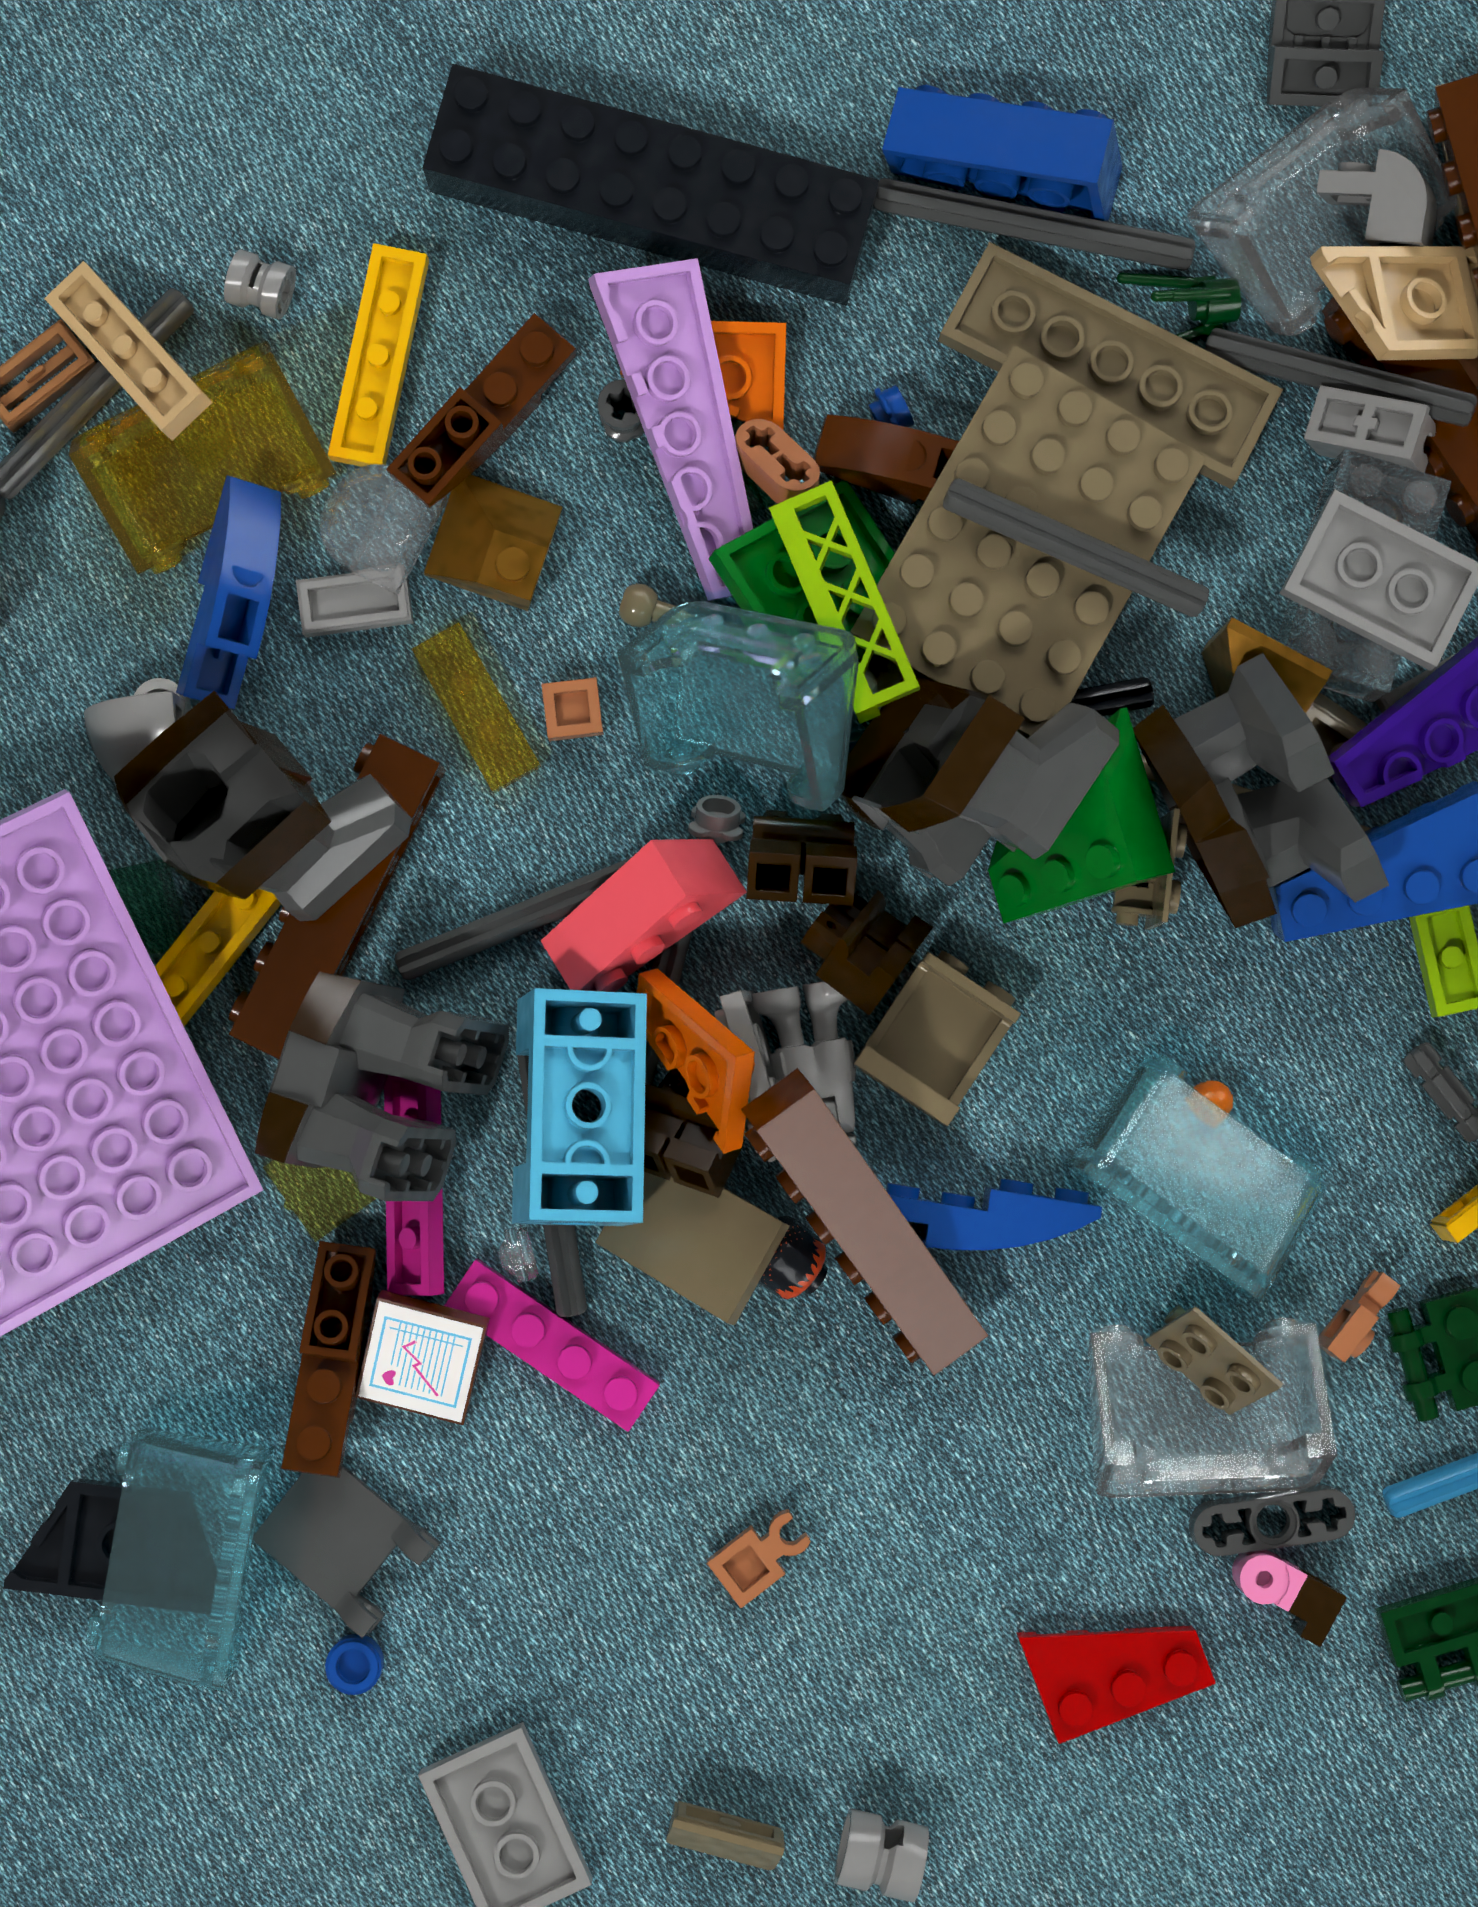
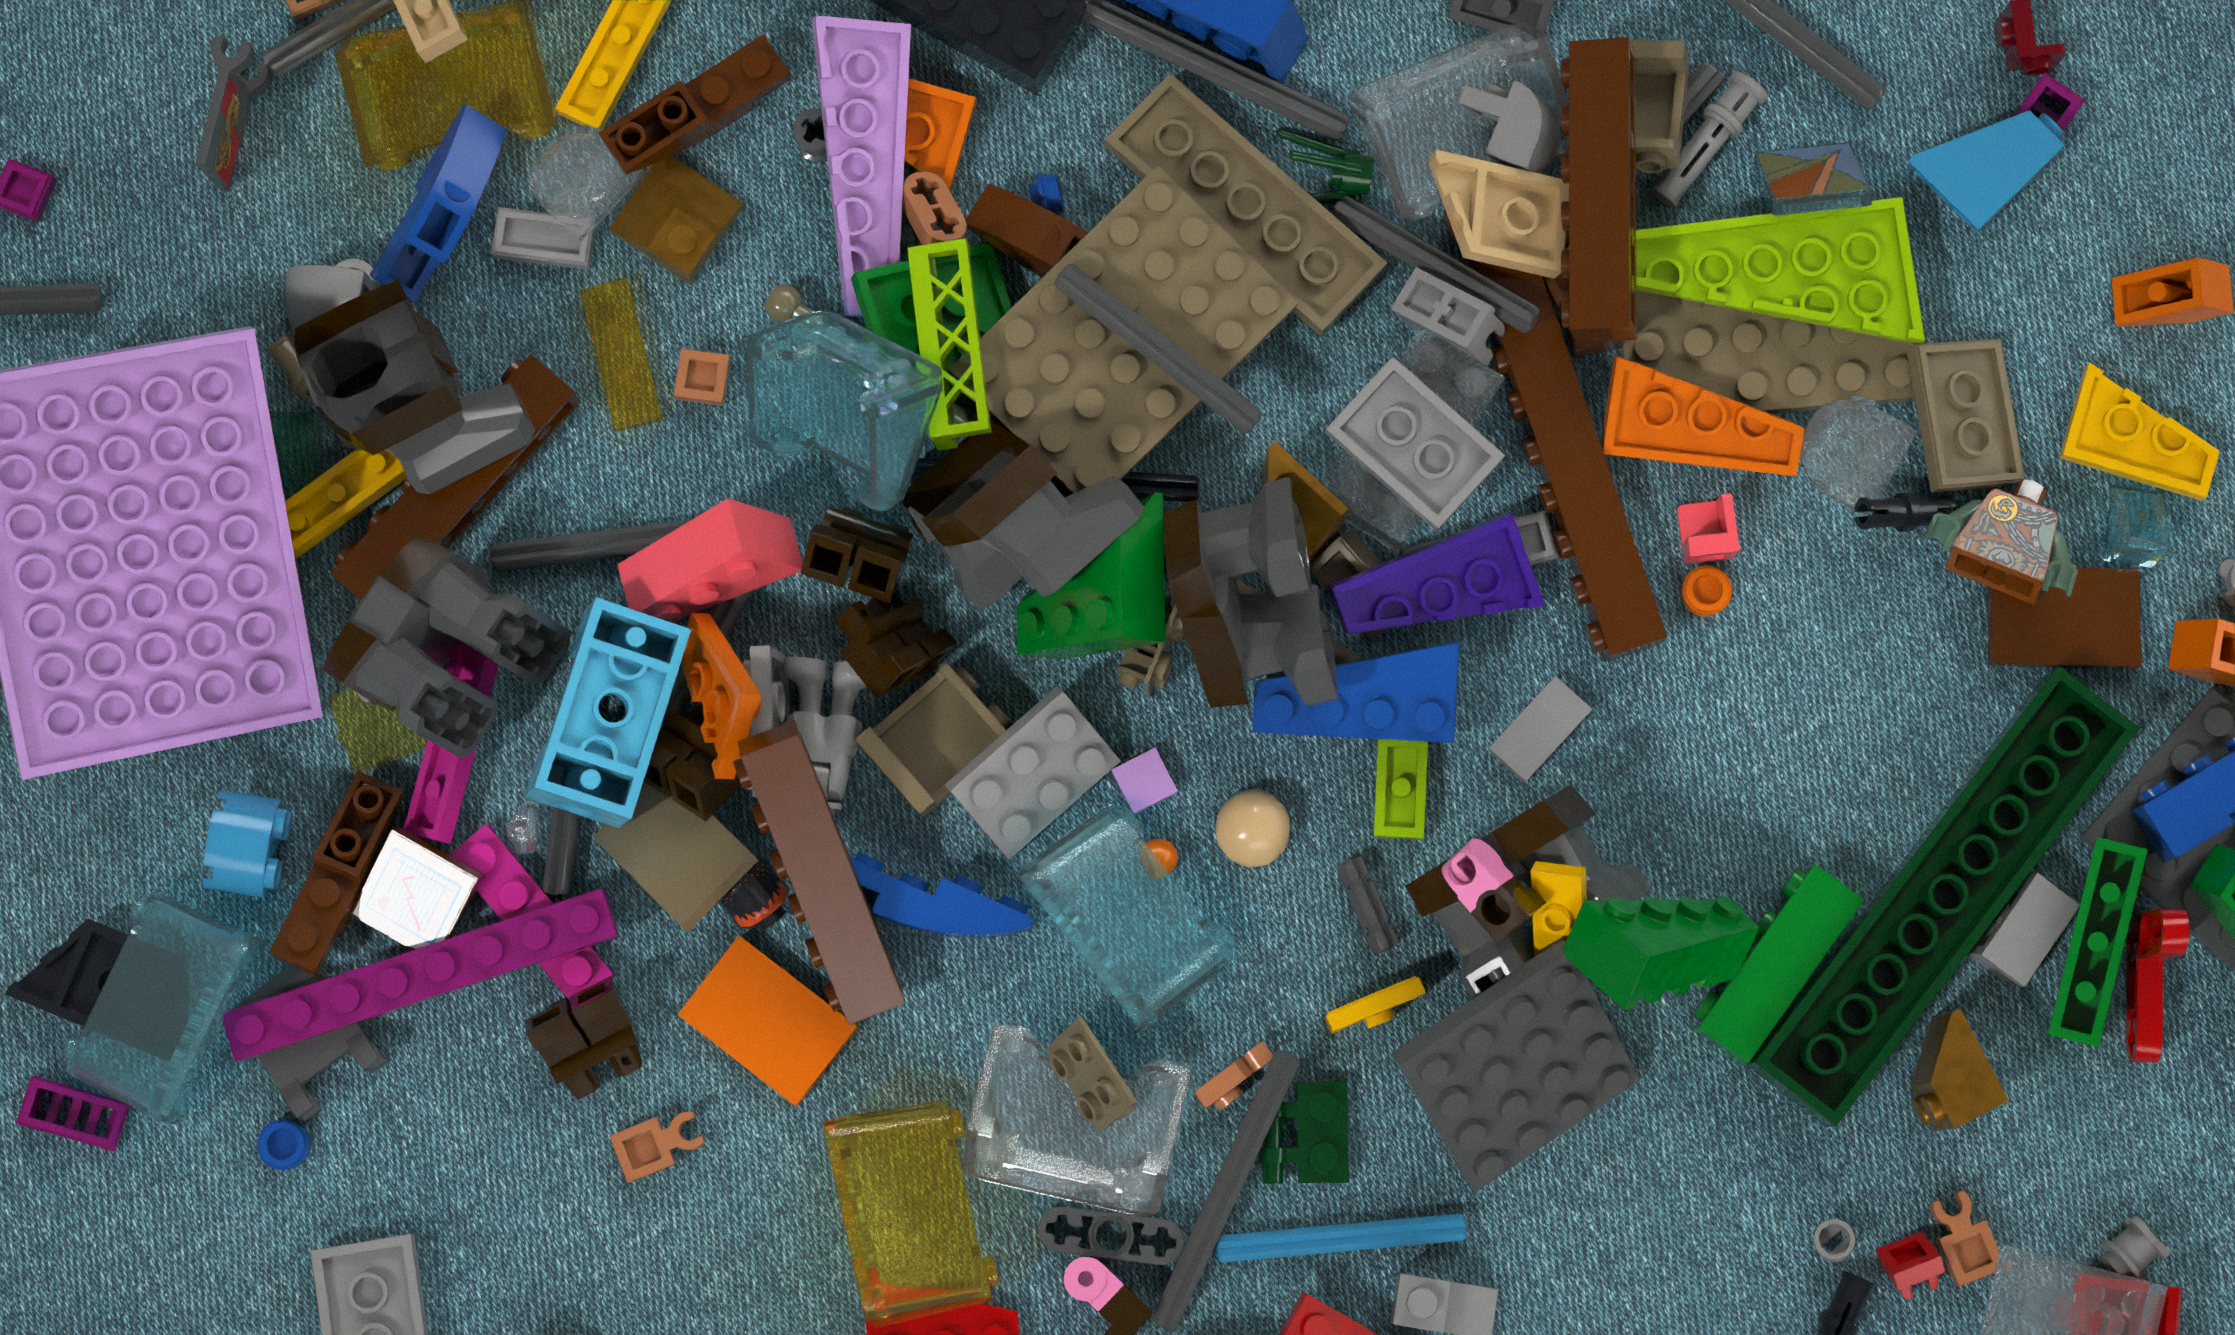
camera: 25 degrees right, 5 degrees down
light grey plate [688,795,746,843] -> none
none -> magenta slope [15,1075,130,1152]
none -> dark azure brick [203,790,293,898]
none -> magenta plate [221,888,620,1062]
none -> dark tan pin [268,334,311,398]
none -> dark brown hips [525,976,642,1099]
none -> orange tile [677,935,858,1107]
none -> clear yellow windscreen [823,1100,999,1328]
none -> light grey plate [944,686,1121,860]
none -> lavender tile [1111,747,1178,815]
none -> dark grey axle [1152,1050,1300,1331]
none -> tan hair [1215,788,1290,868]

